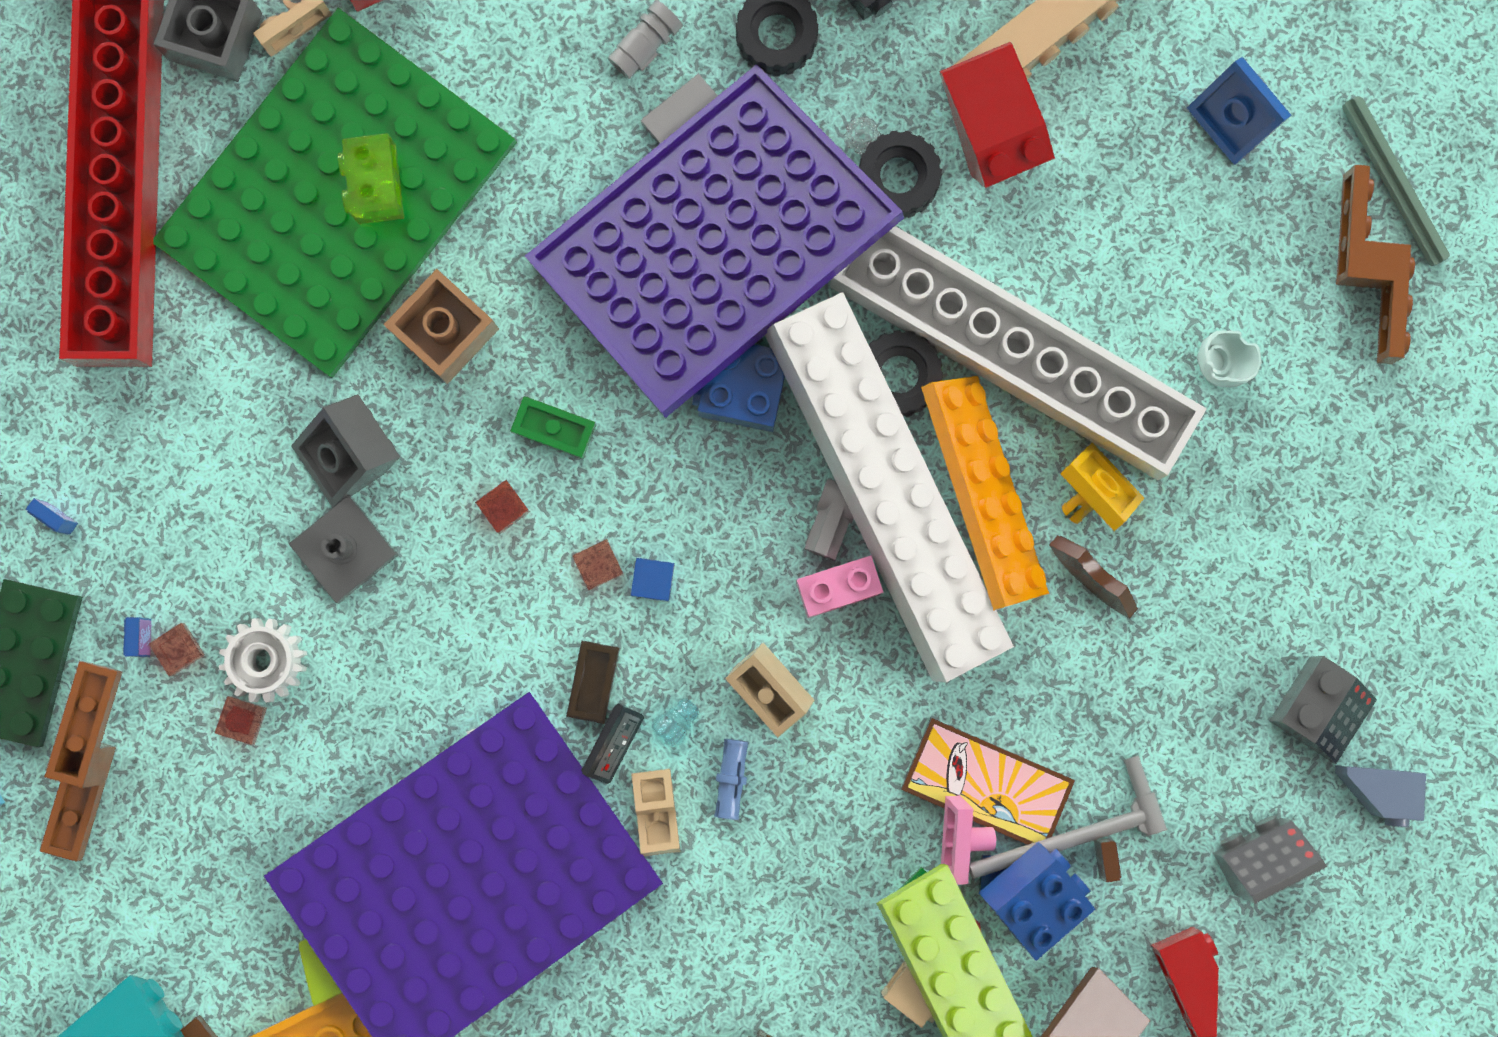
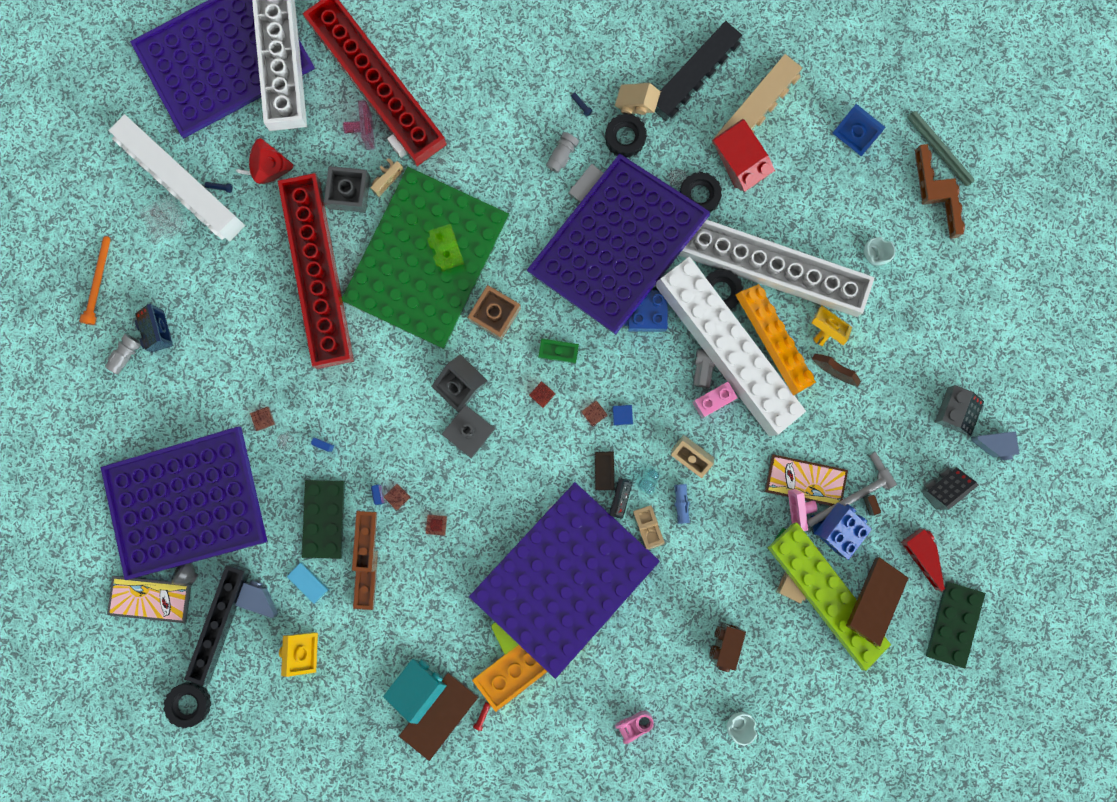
camera: 15 degrees left, 0 degrees up
white gear [219,618,307,703] -> none

